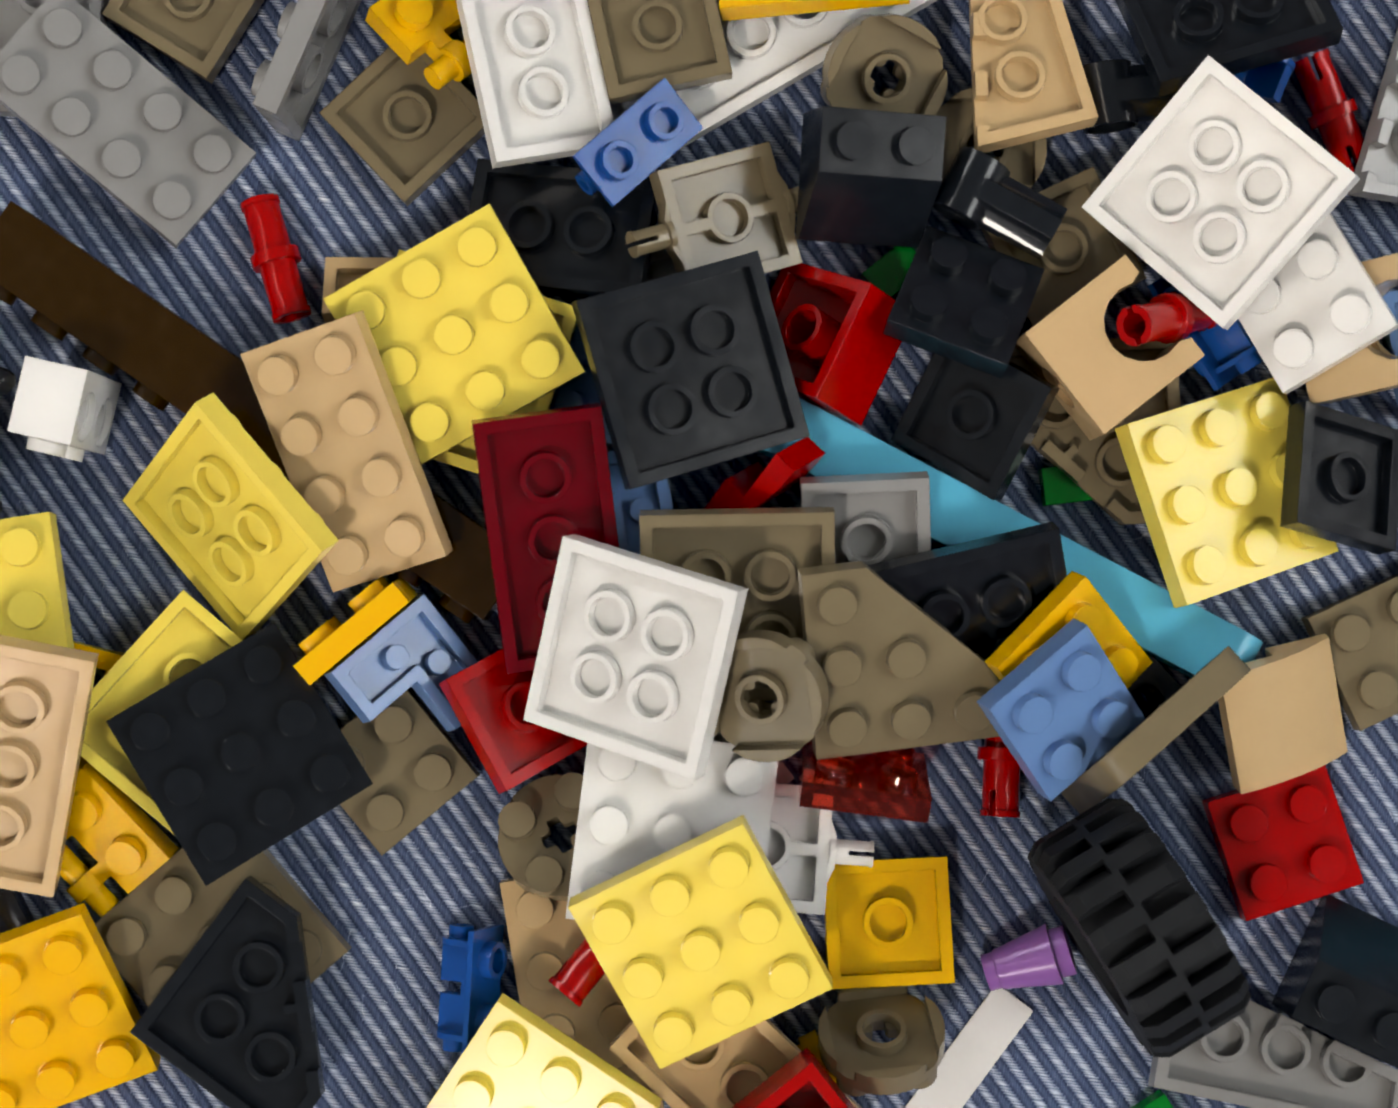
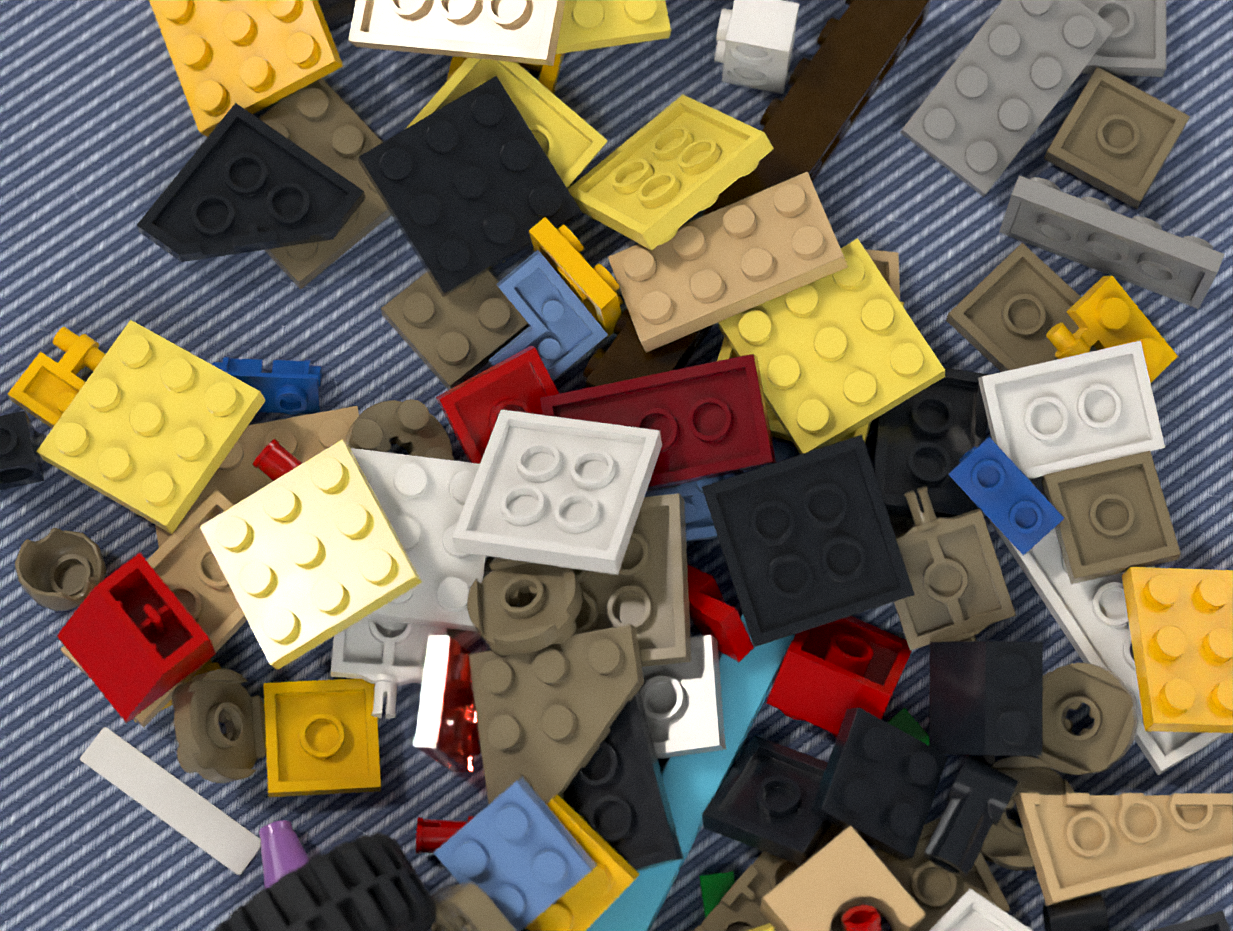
camera: 90 degrees right, 15 degrees down
yellow plate [60,762,179,918] -> none
red pin [240,193,311,324] -> none

